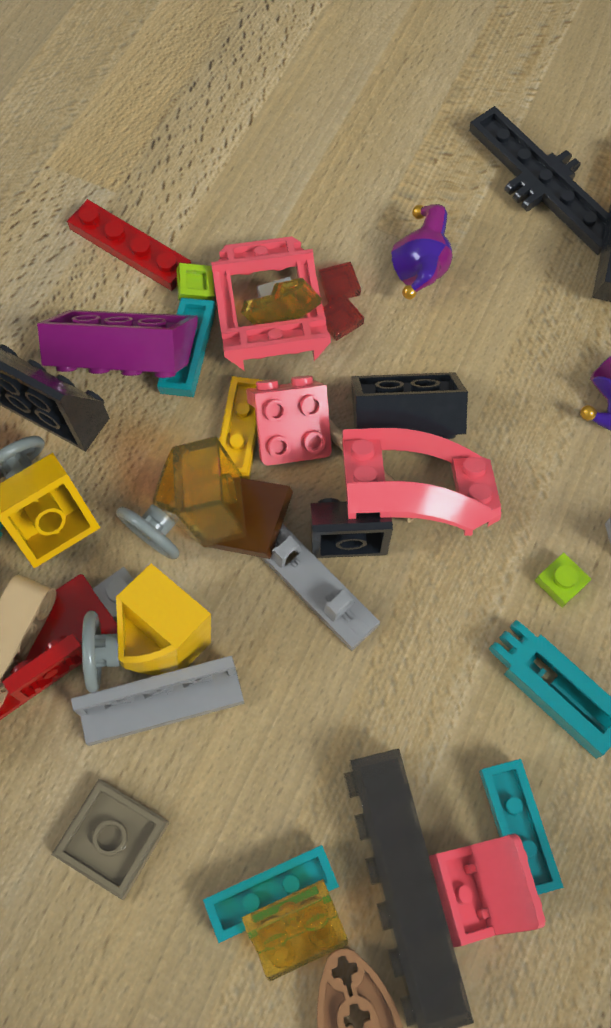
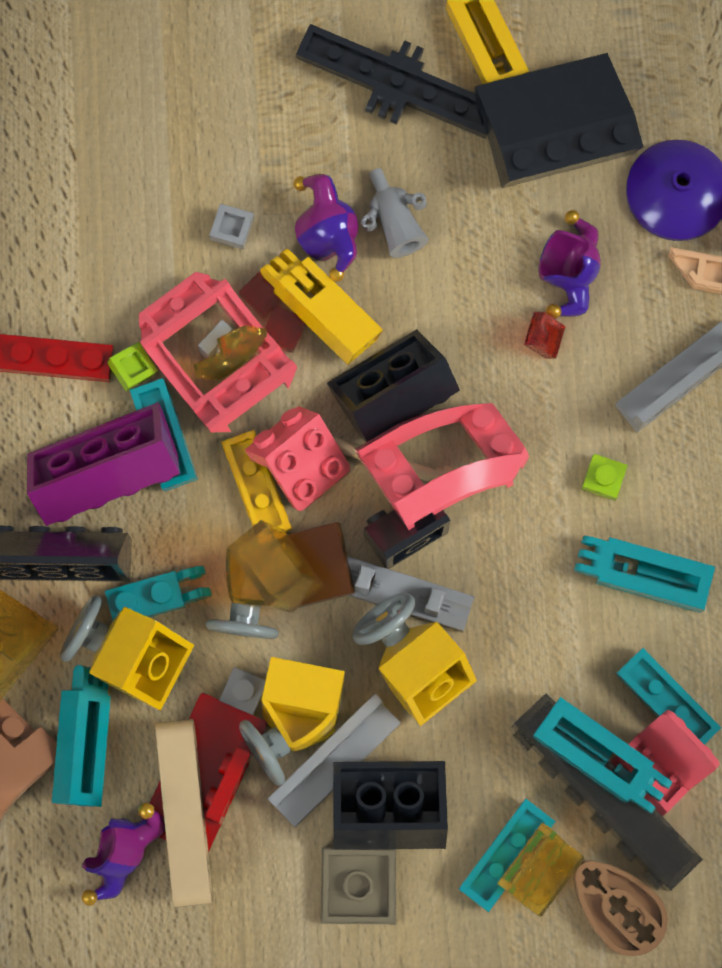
camera: 30 degrees left, 10 degrees up
none -> teal hinge [105,566,212,620]
none -> light grey plate [209,204,254,250]
none -> yellow hinge [260,249,383,365]
none -> black slope [333,761,448,850]
none -> yellow piece [352,593,477,727]
none -> light grey piece [361,168,429,258]
none -> clear red plate [524,312,566,359]
none -> teal hinge [532,697,673,814]

